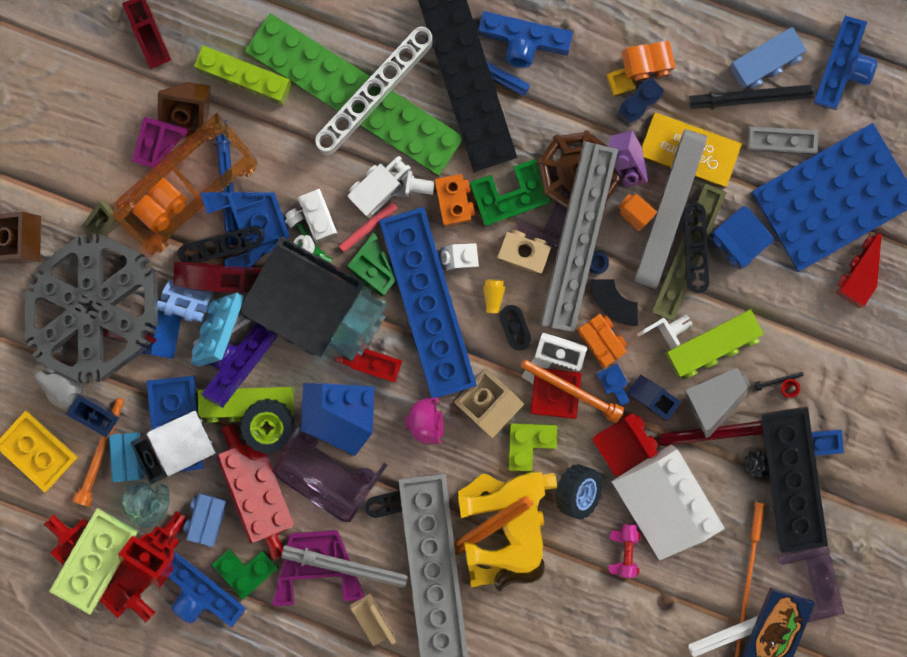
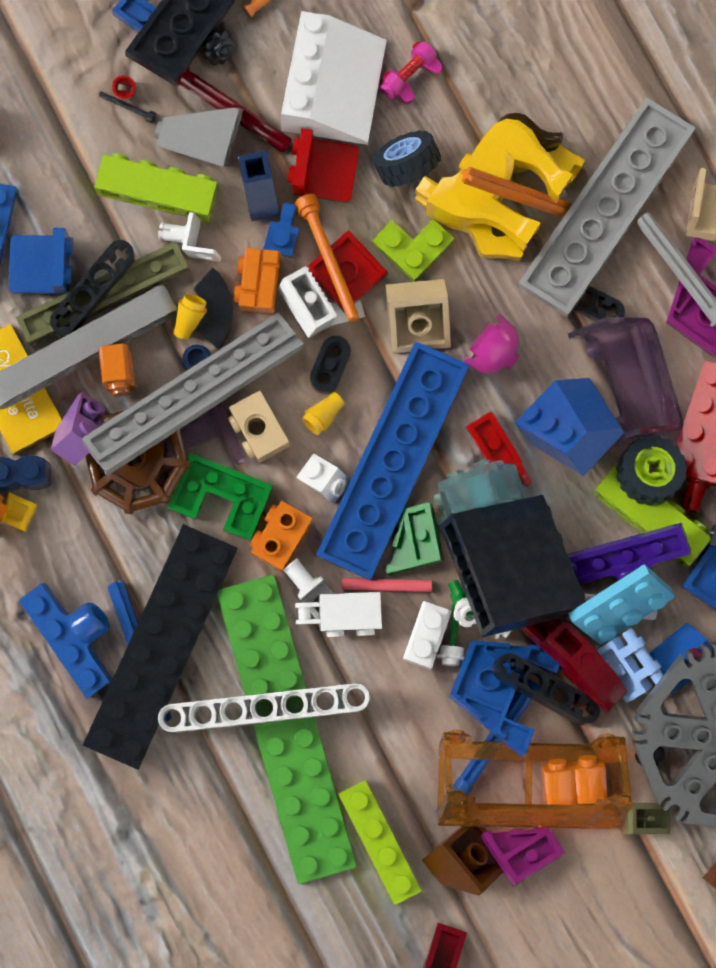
camera: 140 degrees left, 5 degrees down
none -> yellow cone [173,294,207,340]

